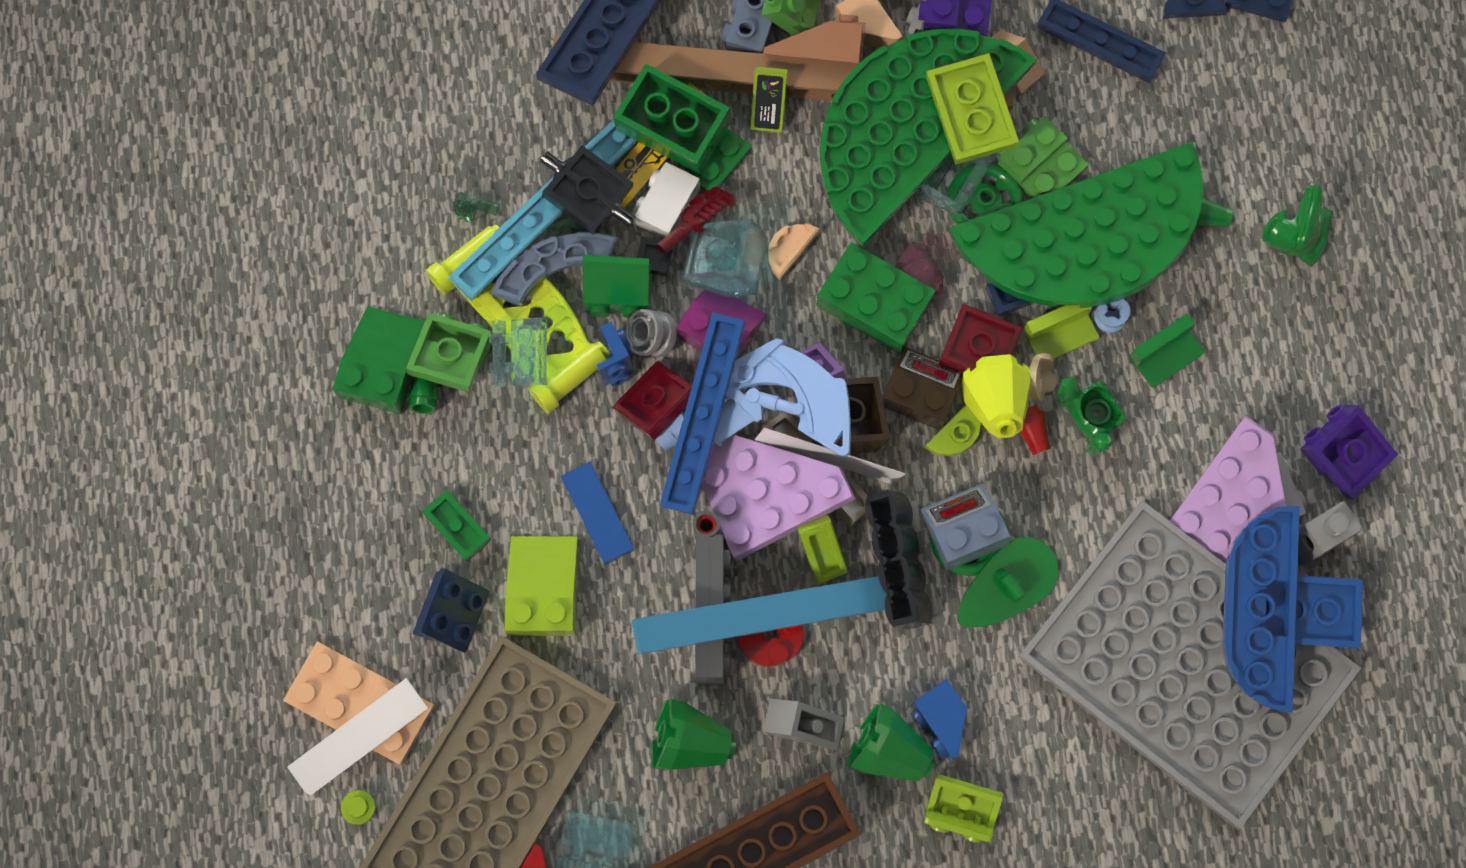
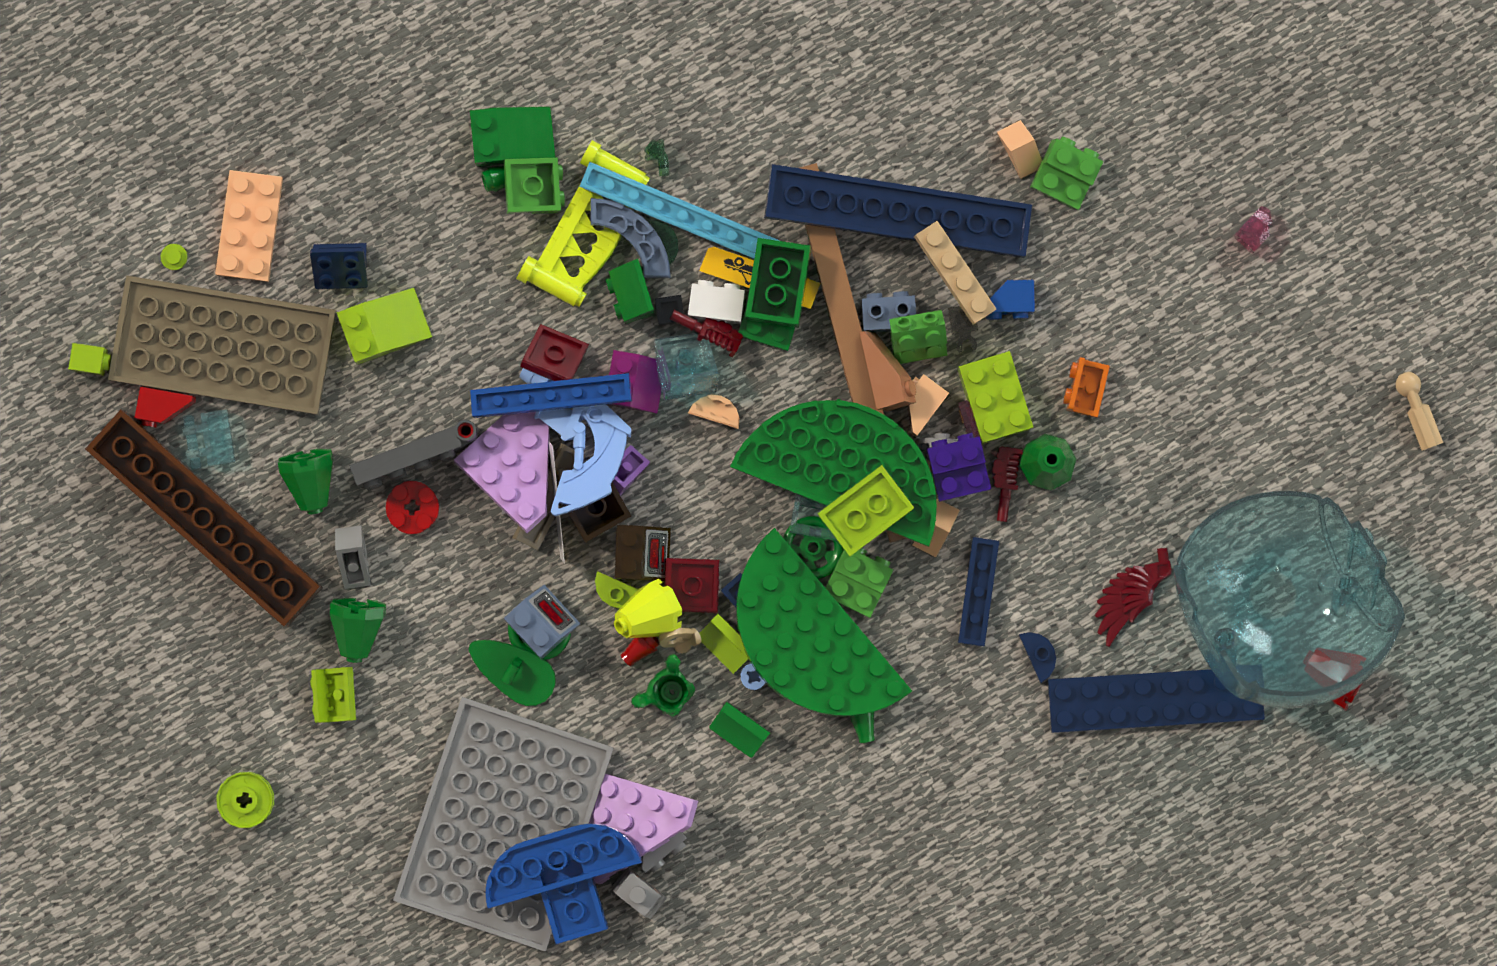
camera: 65 degrees right, 10 degrees up
white sticker [287,678,428,795] -> none
green plate [421,490,491,562] -> none
clear light blue plate [489,318,547,387] -> none
black plate [540,145,636,235] -> none
blue tile [561,462,635,565] -> none
blue bracket [597,321,633,387] -> none
light grey wheel [626,309,676,357] -> none
dark azure tile [631,576,886,655] -> none
tile [750,67,788,133] -> none
lime tile [797,515,849,585] -> none
green brick [816,242,936,354] -> none
black brick [865,490,933,629] -> none
clear pink rock [895,242,944,297] -> none
blue slope [910,679,967,762] -> none
green hair [1262,185,1334,266] -> none
dark purple plate [1300,404,1398,500] -> none

